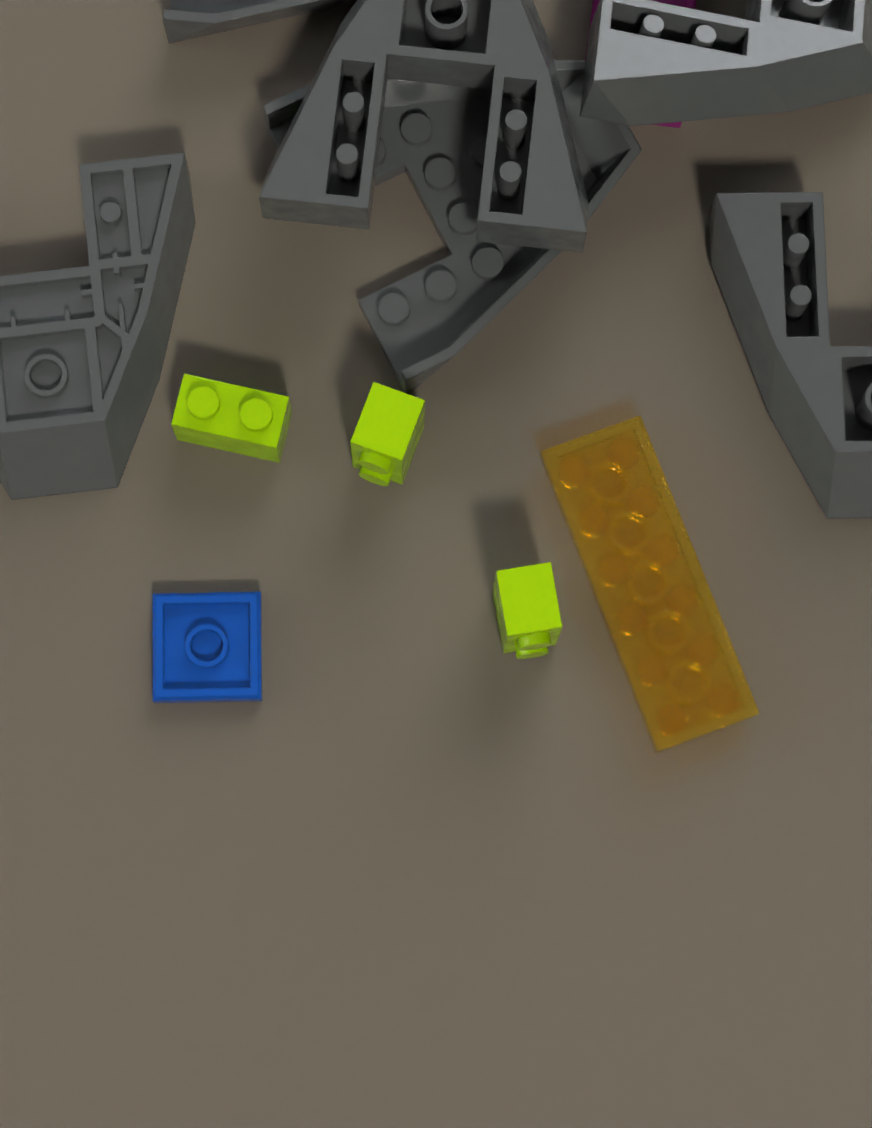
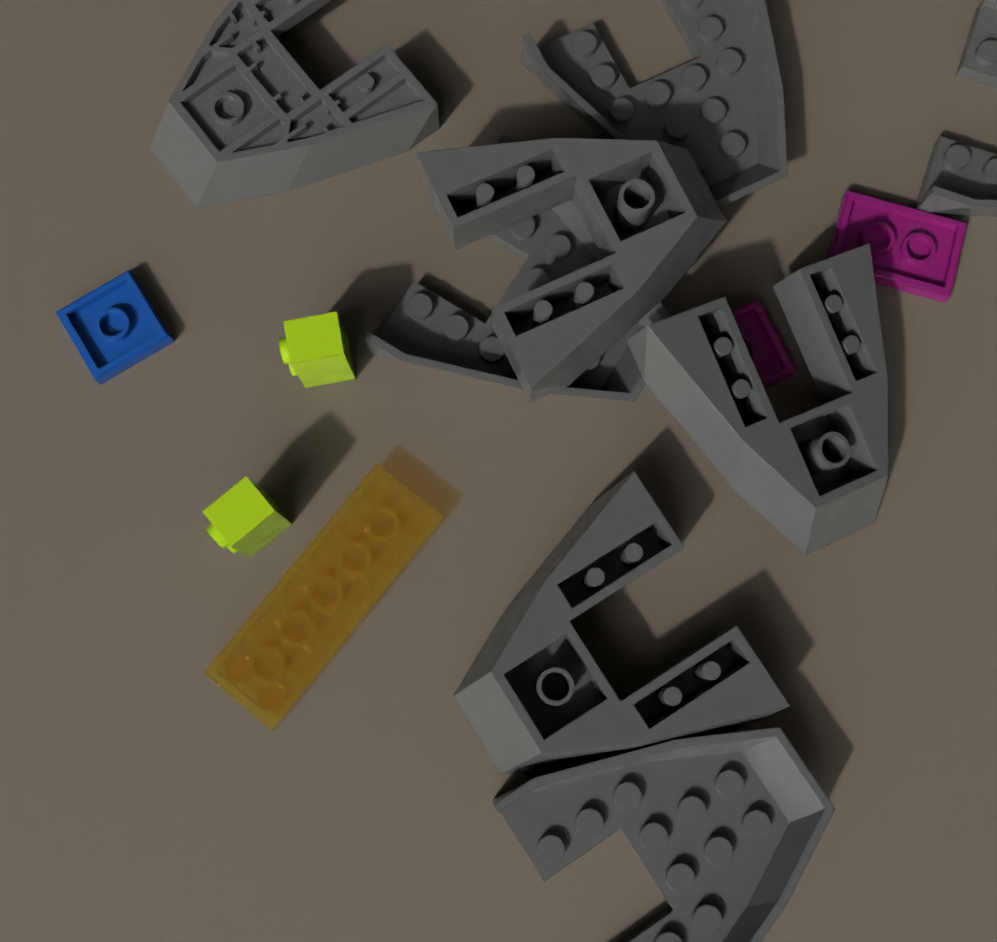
camera: 60 degrees right, 0 degrees up
lime brick [171,373,292,463] -> none

